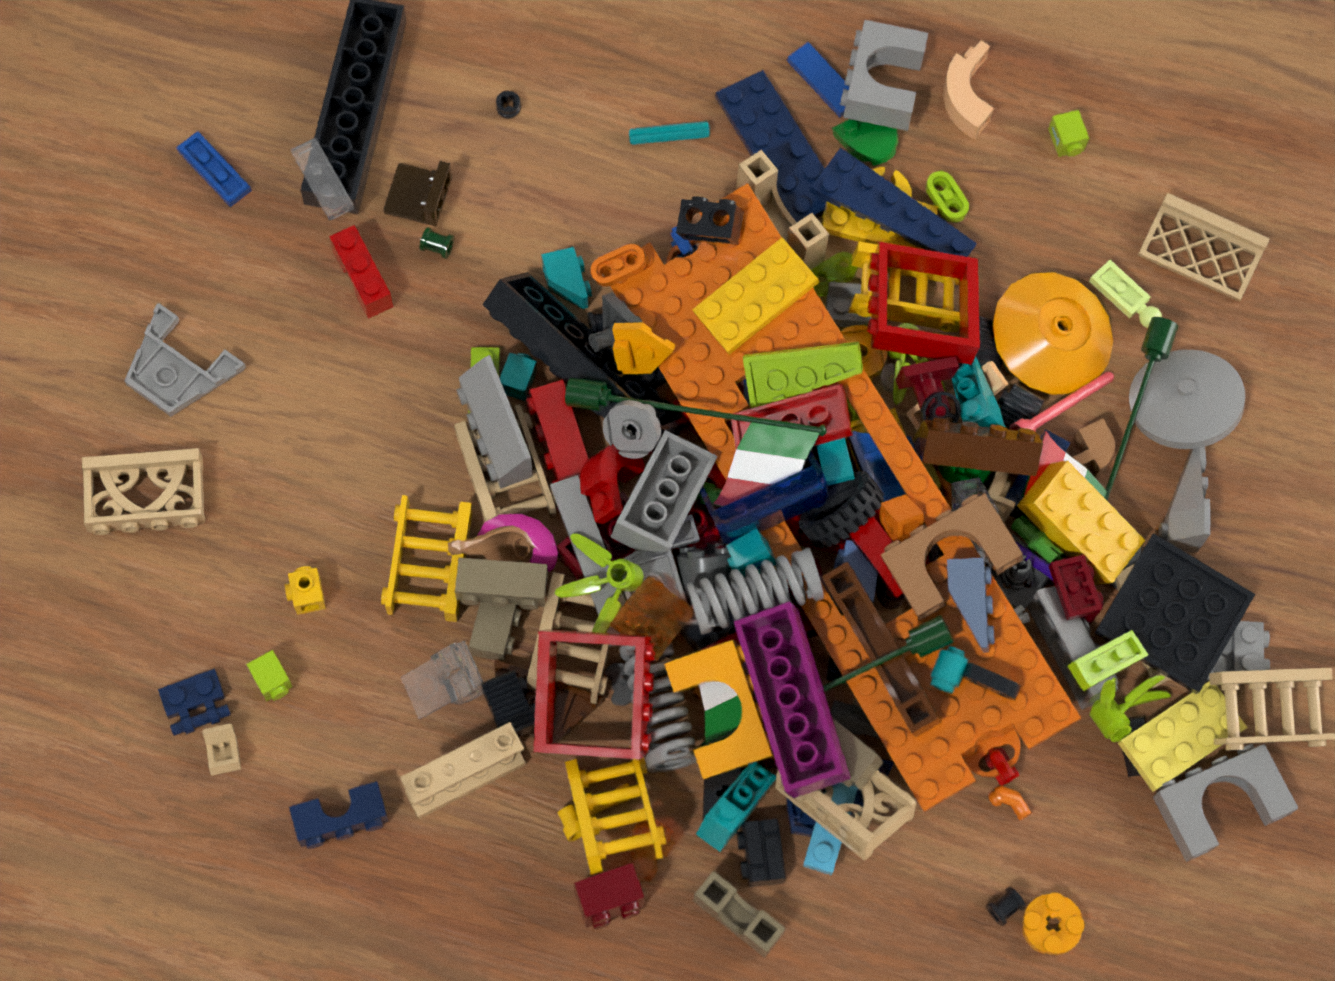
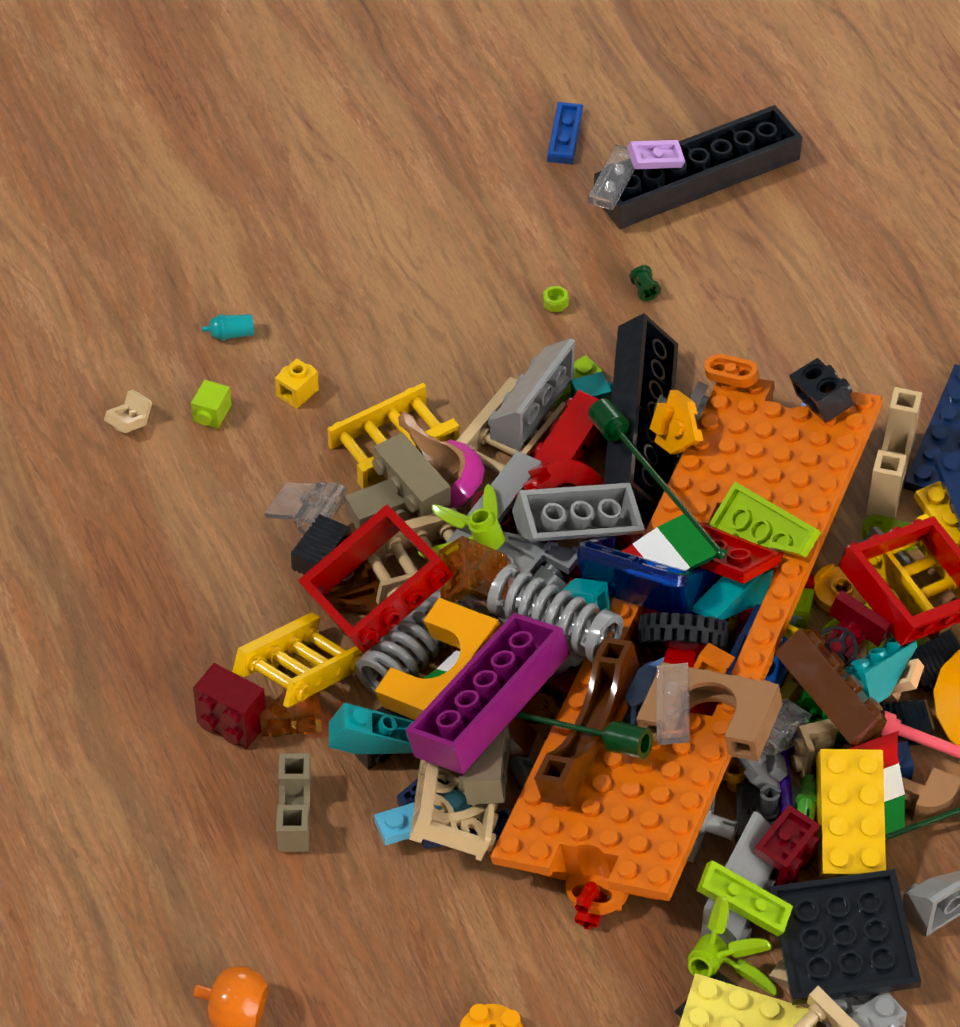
camera: 55 degrees right, 20 degrees down
tan fence [82,448,205,535] -> none
light grey wing [125,303,246,417] -> none
dark blue plate [158,669,231,736] -> none
dark blue arch [289,781,389,849] -> none
red arch [329,225,393,319] -> none
dark brown bracket [383,161,452,227] -> none
tan fence [400,722,526,819] -> none
black bush [496,91,521,119] -> none
teal slope [541,247,592,309] -> none
light grey plate [603,400,661,459] -> none
teal axle [629,121,710,145] -> none
yellow plate [692,237,819,355] -> none
black brick [736,819,786,887] -> none
teal brick [930,646,969,694] -> none
sand blue slope [947,558,994,653] -> none
black beam [963,663,1021,701] -> none
black bush [986,886,1027,926] -> none
orange arm [989,786,1032,821] -> none
none -> teal piece [202,314,254,341]
none -> lime tile [543,286,569,312]
none -> lavender plate [627,140,685,169]
none -> clear tile [657,663,690,745]

